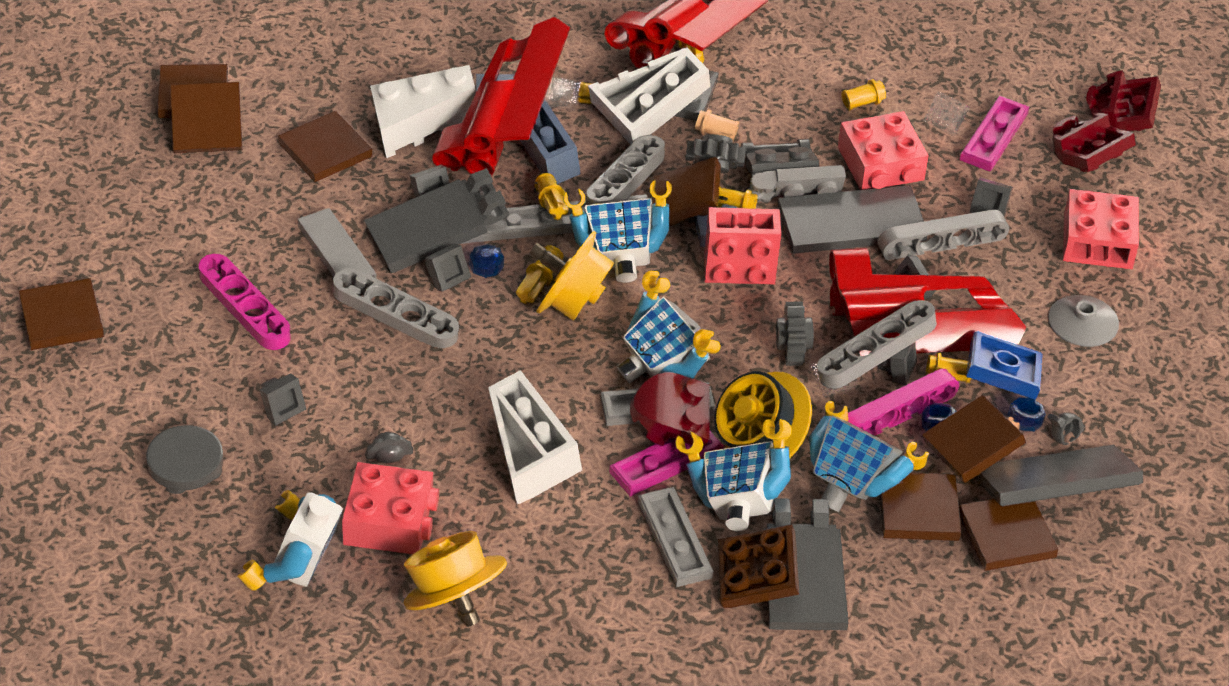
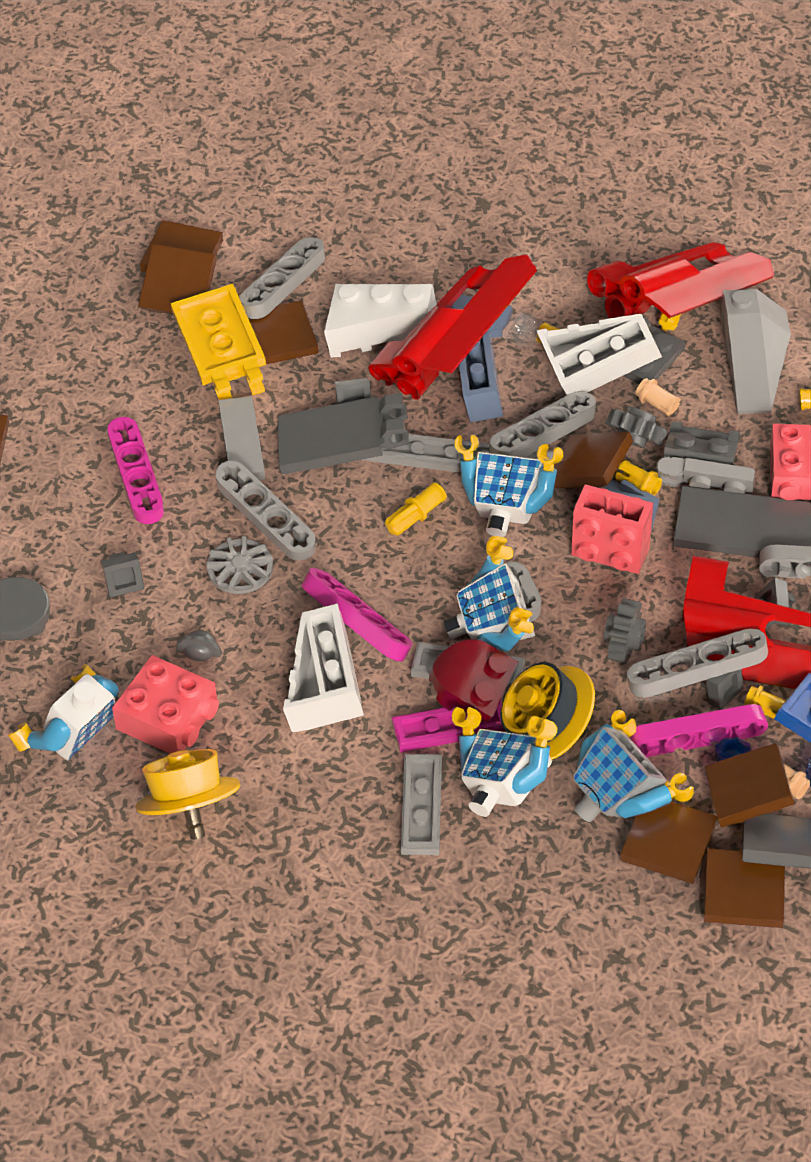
camera: 25 degrees right, 5 degrees up
dark grey tile [425,244,471,292] -> none
clear blue tile [469,244,504,278] -> none
yellow piece [529,231,615,321] -> none
yellow axle [534,173,569,220] -> none
reddish brown tile [718,524,799,608] -> none
dark grey tile [764,498,849,630] -> none
none -> yellow tile [170,284,266,400]
none -> light grey wheel [207,536,273,594]
none -> light grey beam [240,237,325,319]
none -> dark pink beam [301,568,413,661]
none -> light grey wedge [720,289,791,414]

